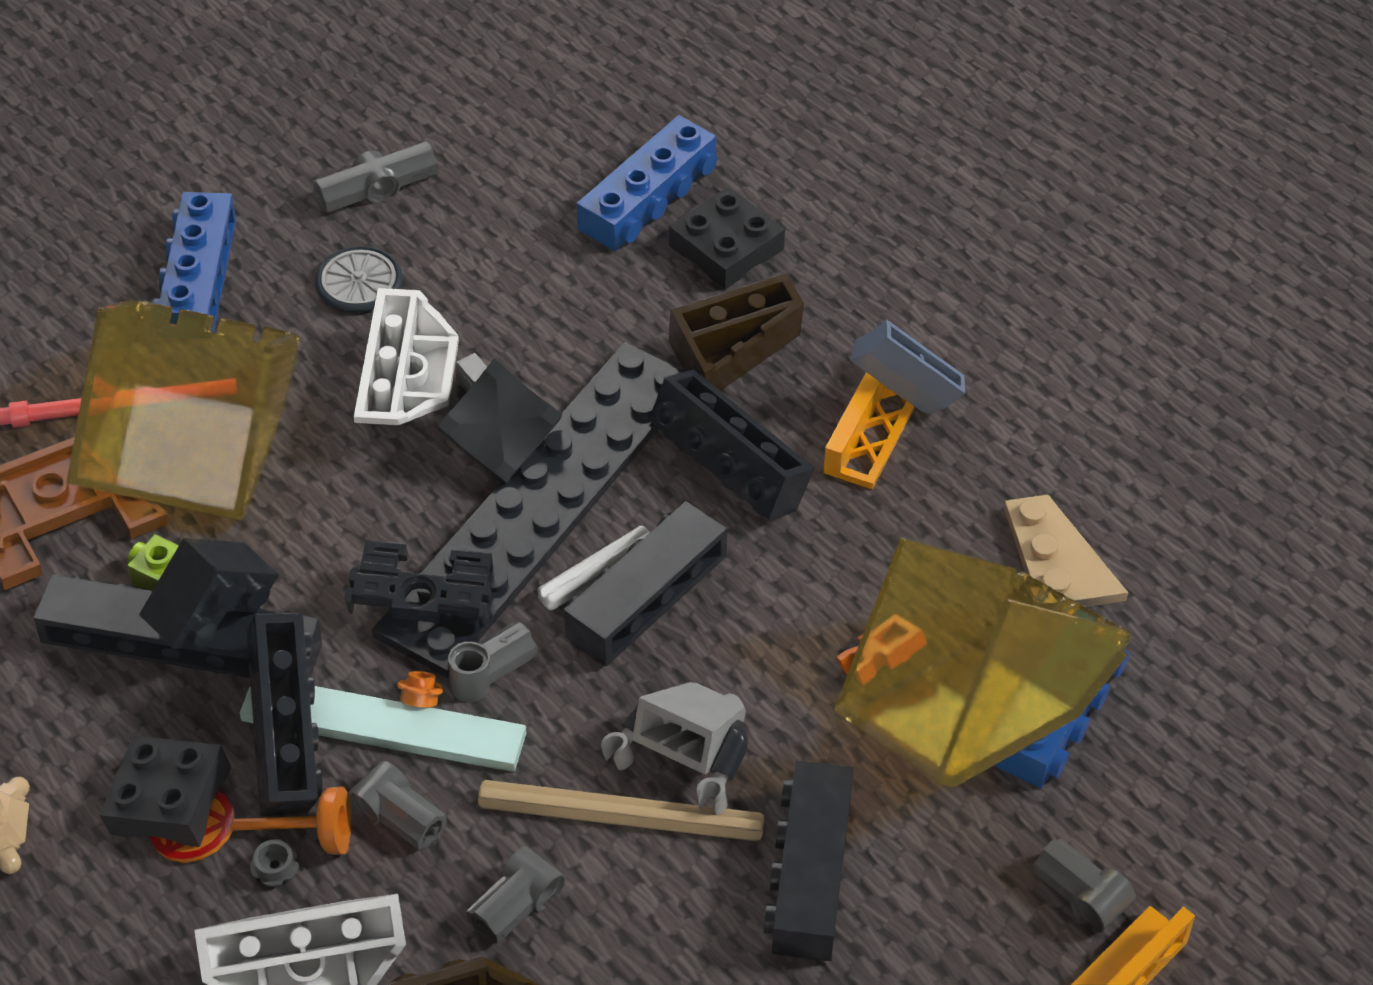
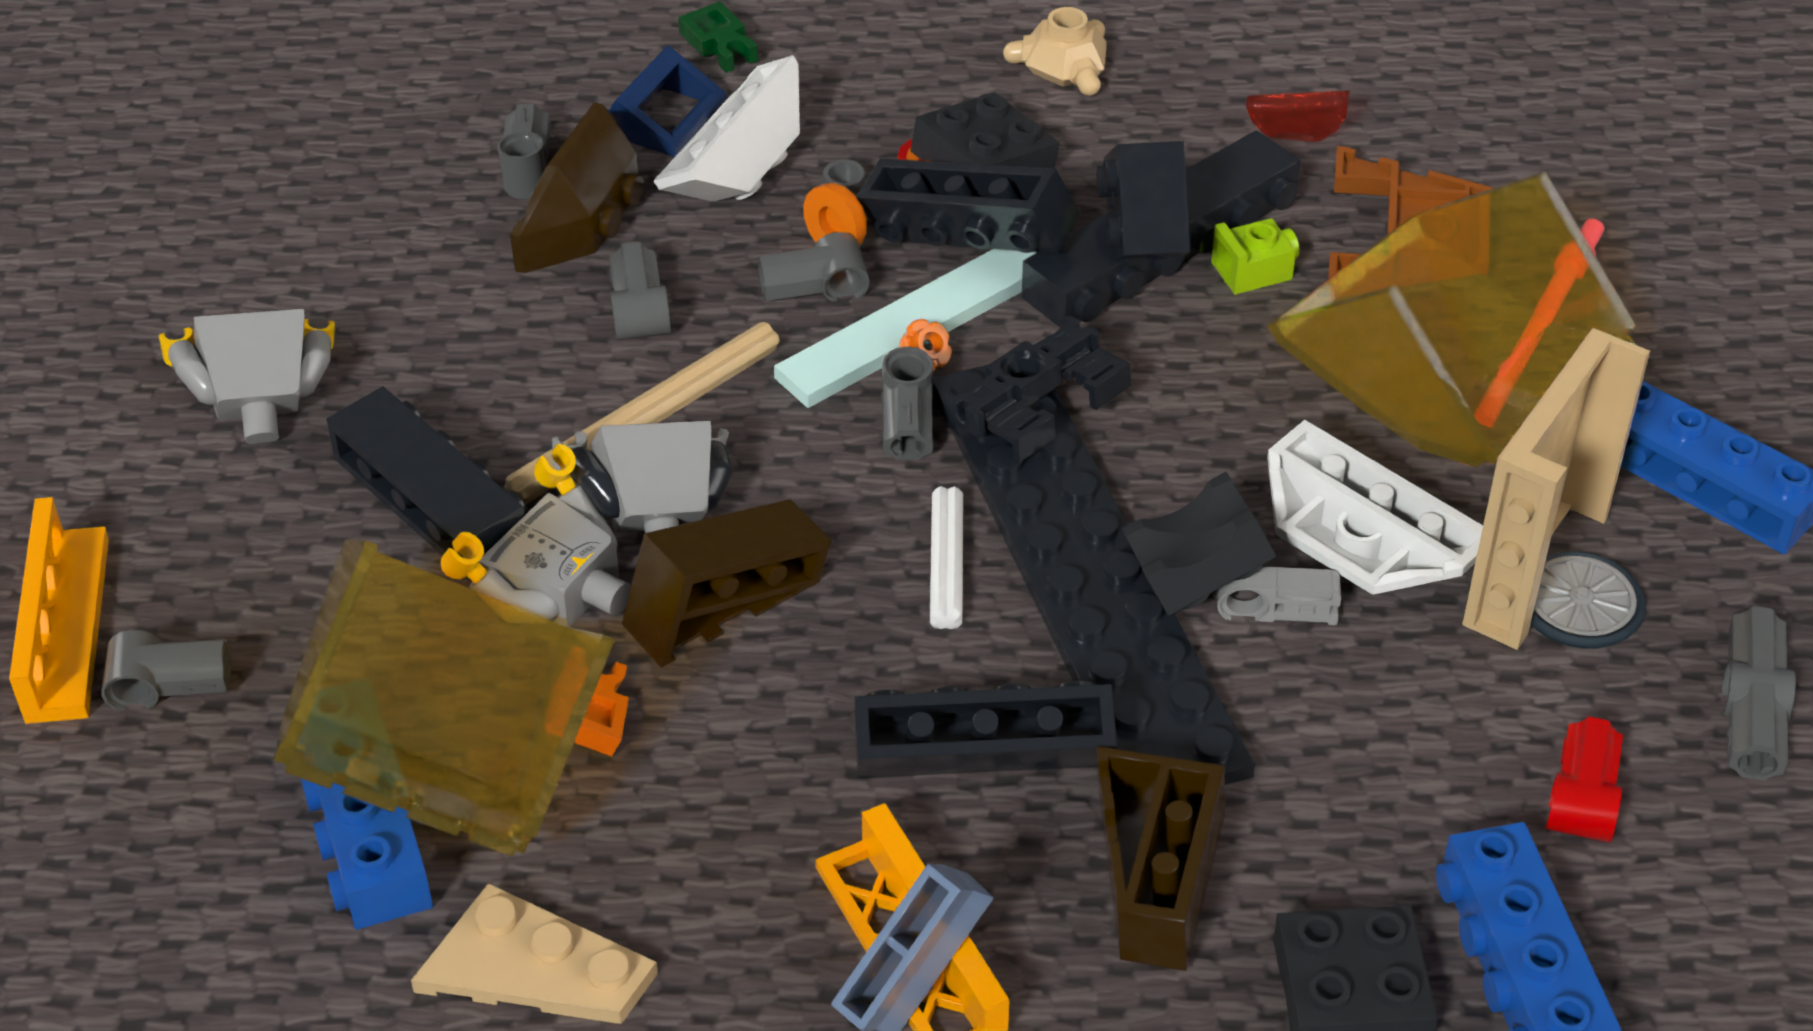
camera: 130 degrees right, 5 degrees down
black brick [564,501,727,667] -> none
none -> light grey torso [441,444,631,628]
none -> dark brown wedge [622,499,832,668]
none -> tan panel [1462,328,1650,650]
none -> red piece [1545,716,1623,843]

